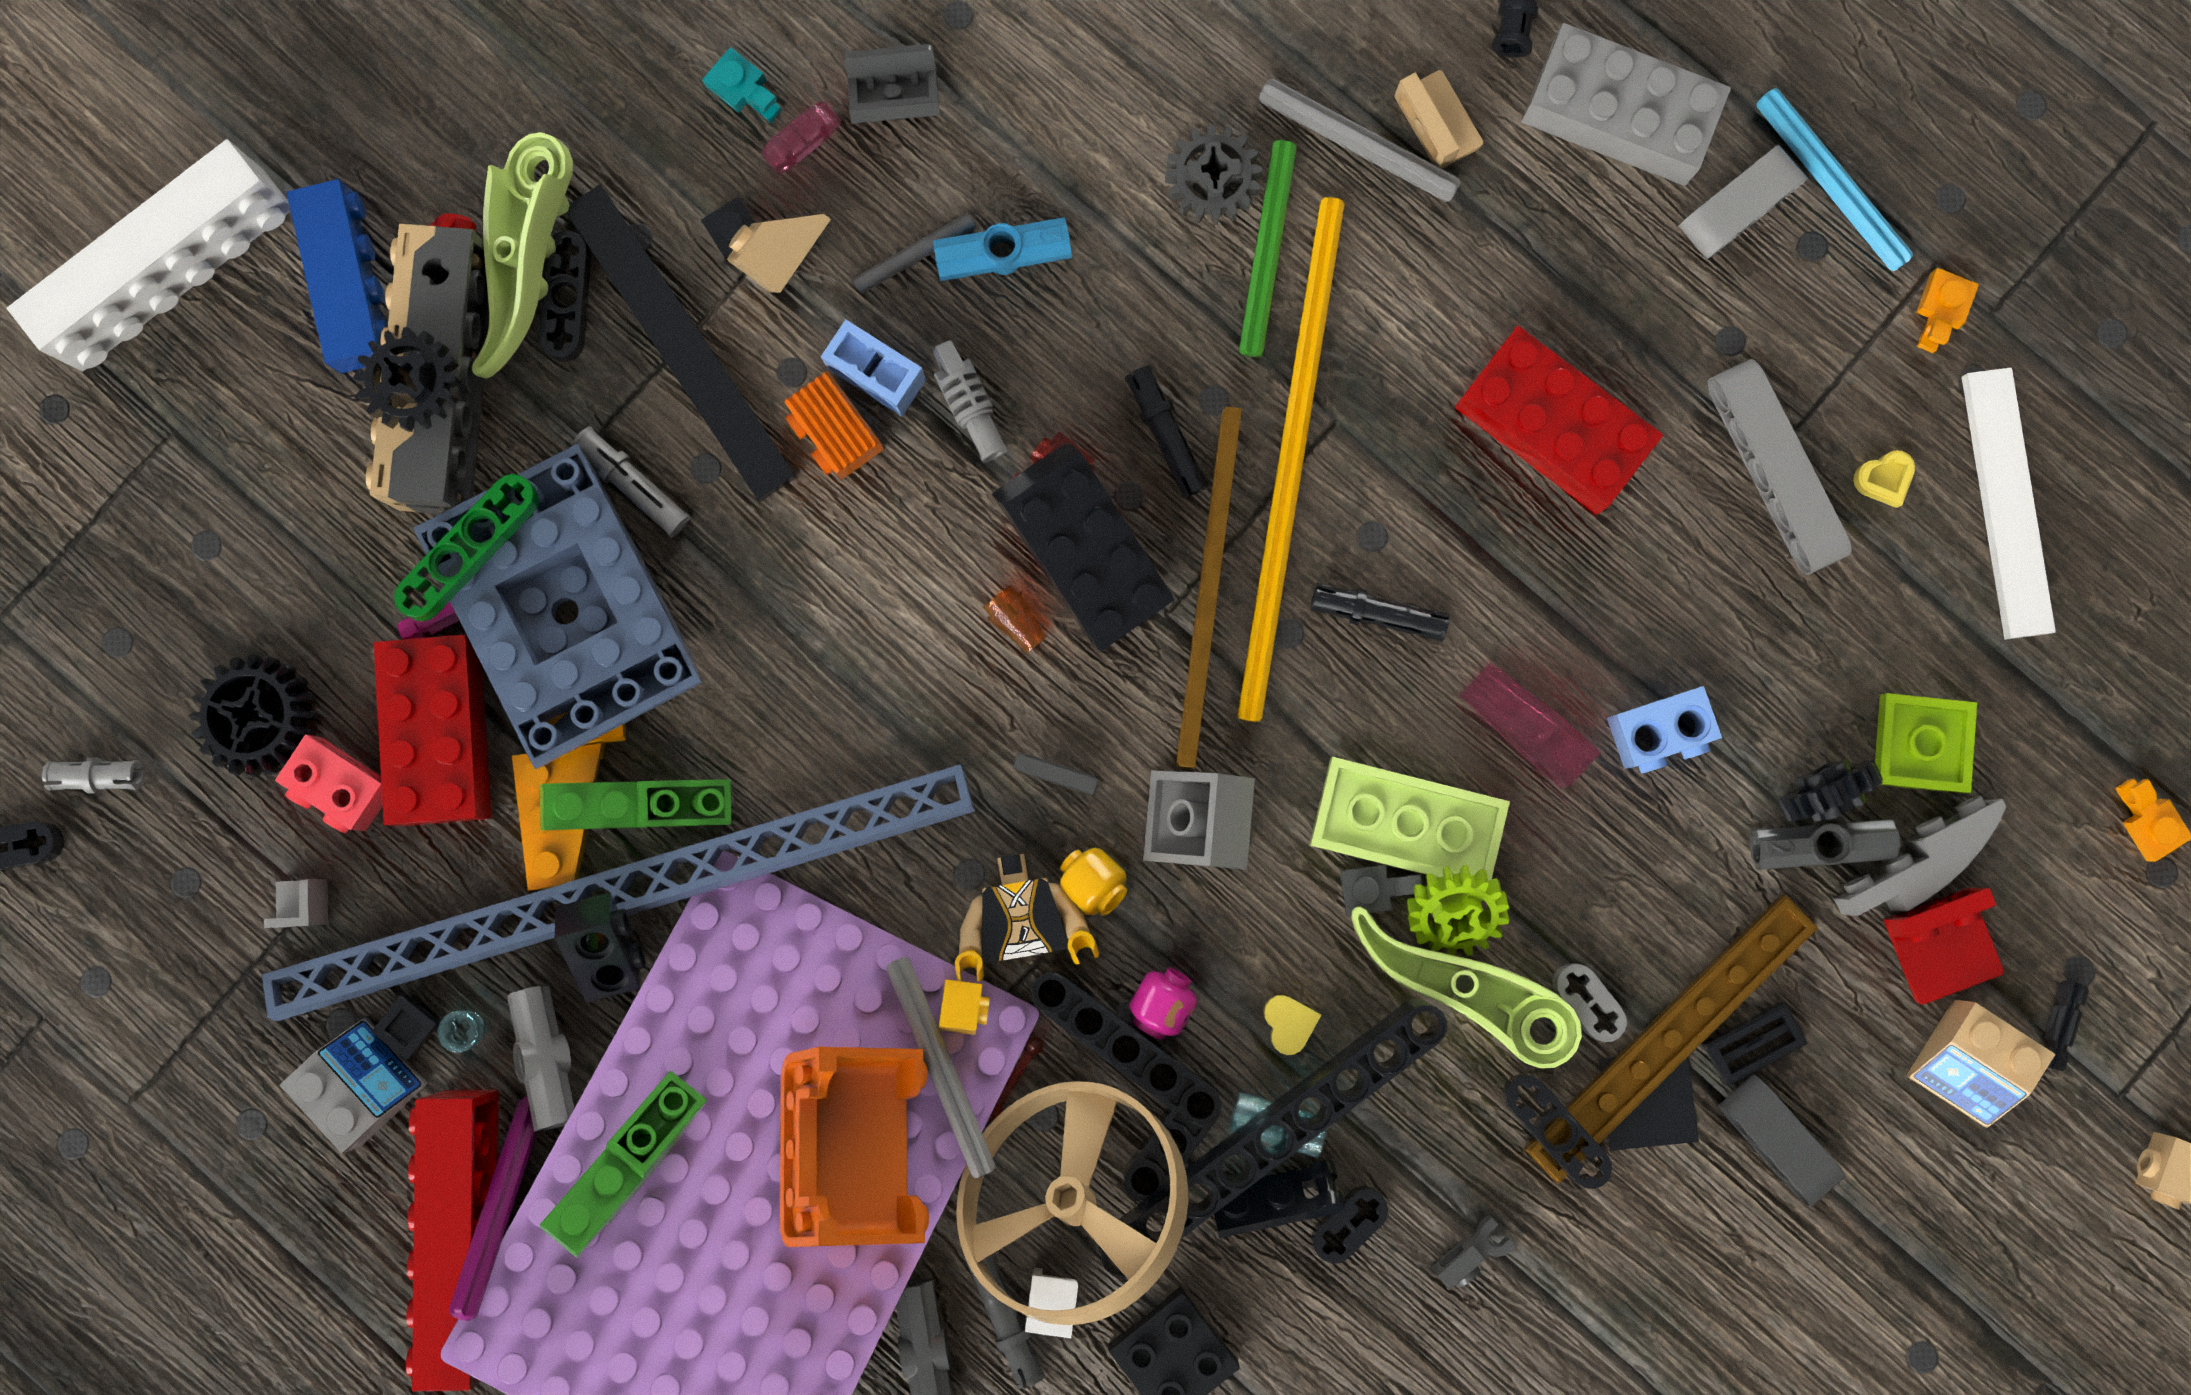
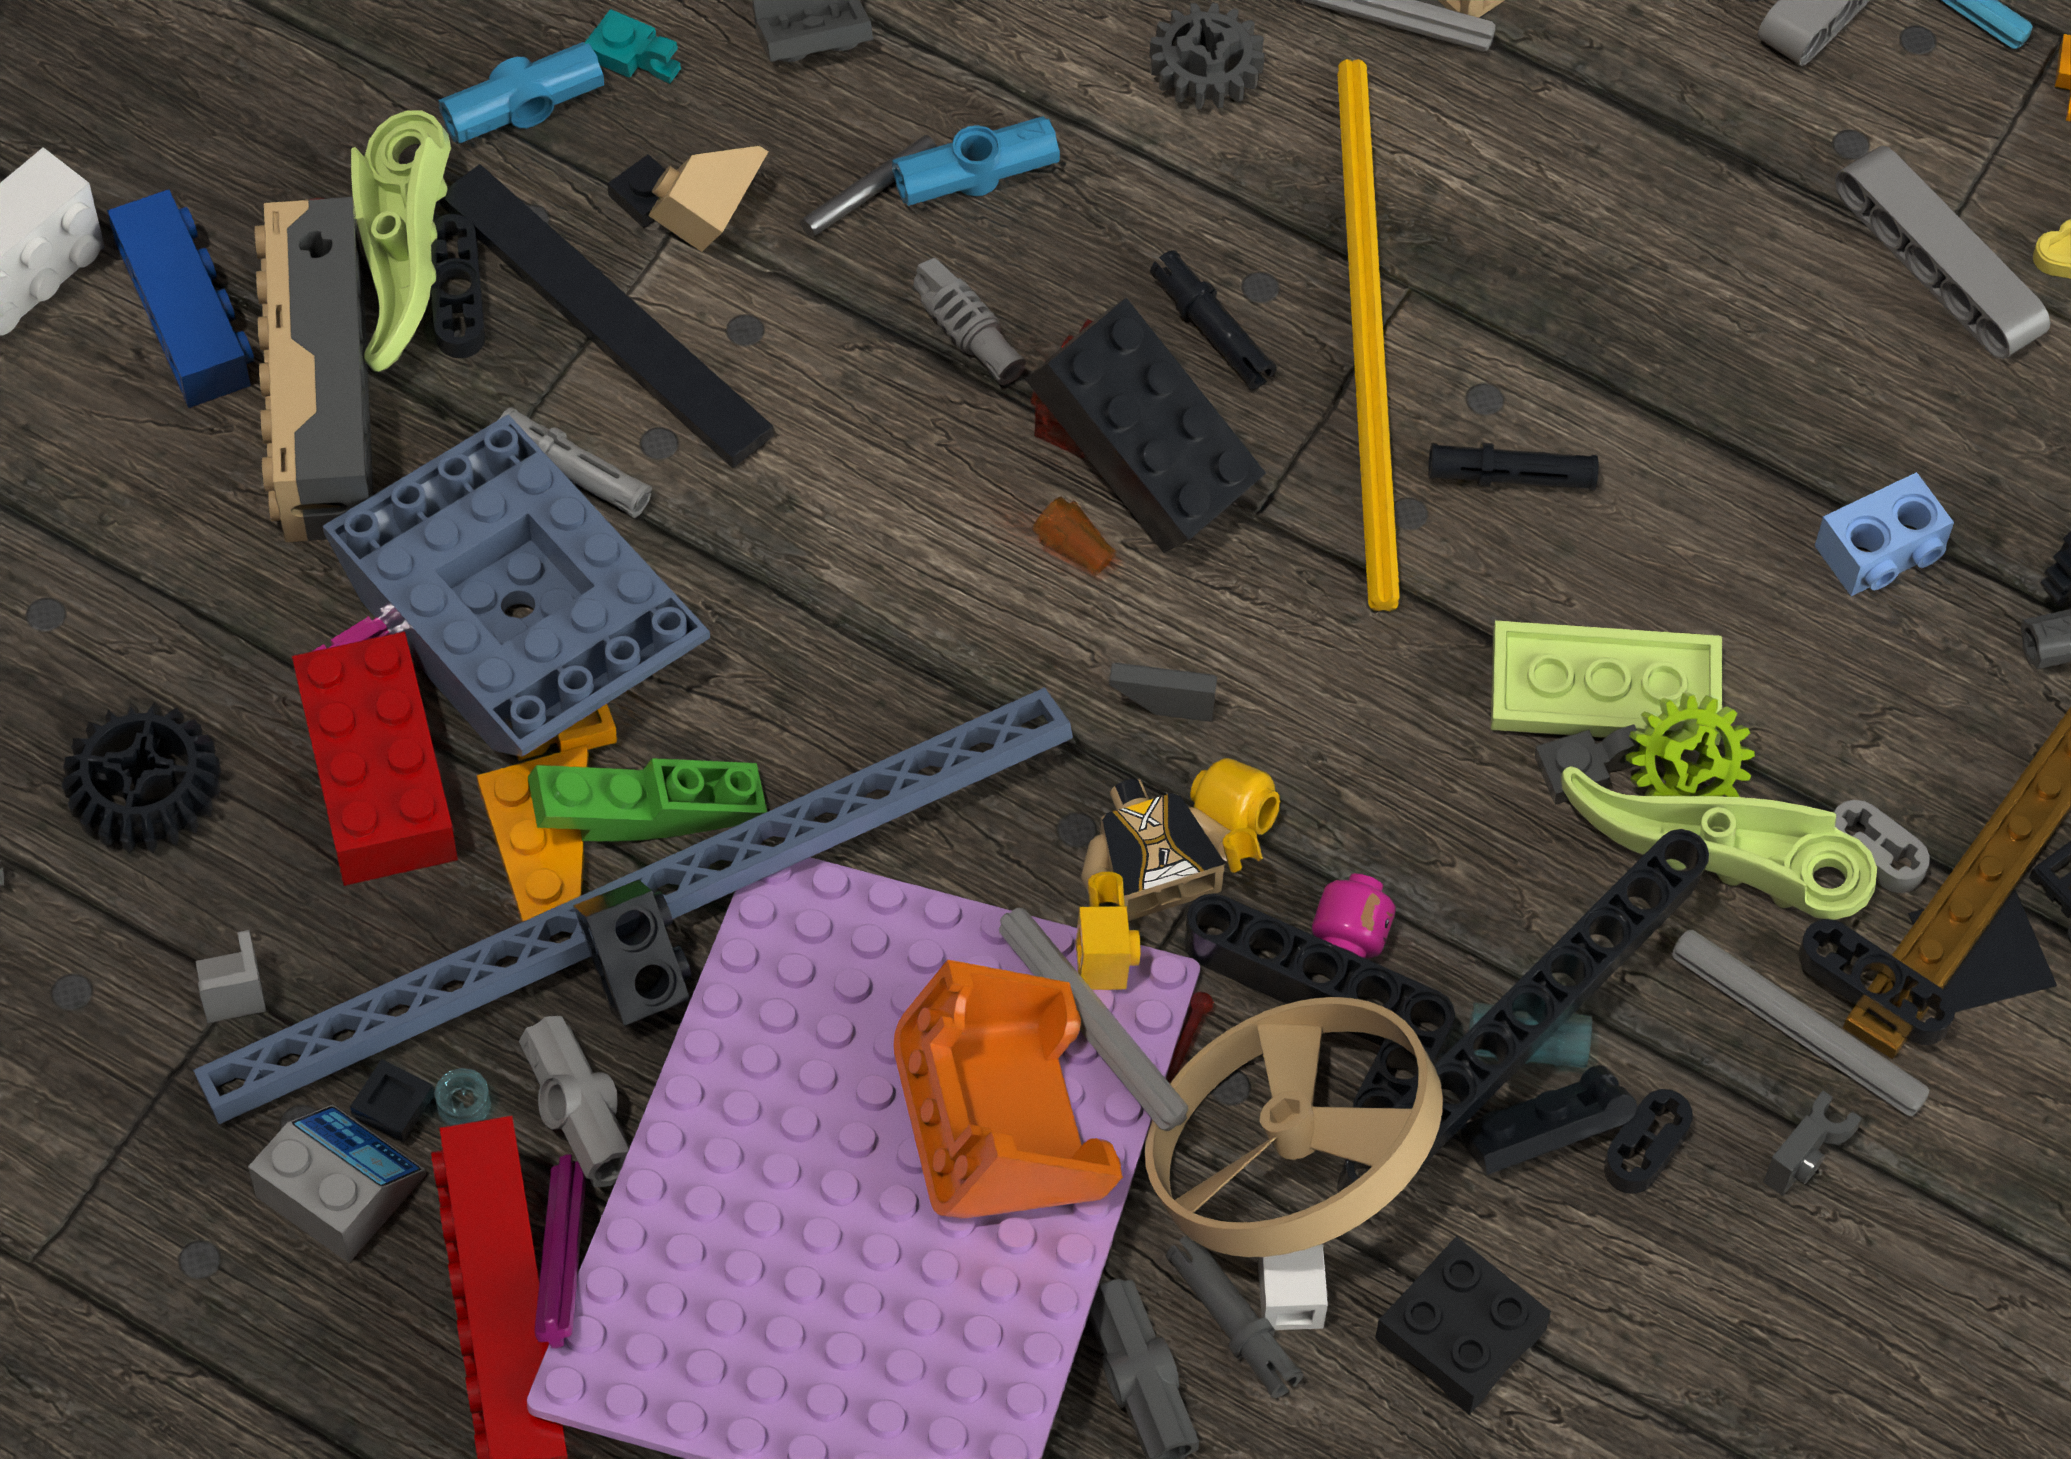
camera: 15 degrees left, 25 degrees down
coral brick [275,734,383,833] -> none
black gear [354,327,462,432] -> none
green beam [394,474,539,621] -> none
bright green slope [540,1070,707,1259] -> none
clear pink beam [762,101,841,174] -> none
orange brick [784,371,884,480] -> none
light blue brick [821,319,926,417] -> none
light grey slope [1143,770,1255,870] -> none
pearl gold tile [1176,406,1242,770] -> none
bright green axle [1239,140,1297,357] -> none
light yellow tile [1263,995,1321,1055] -> none
red brick [1454,325,1663,515] -> none
clear pink slope [1459,663,1601,788] -> none
none -> dark azure piece [438,42,604,144]
none -> light grey axle [1672,930,1930,1116]

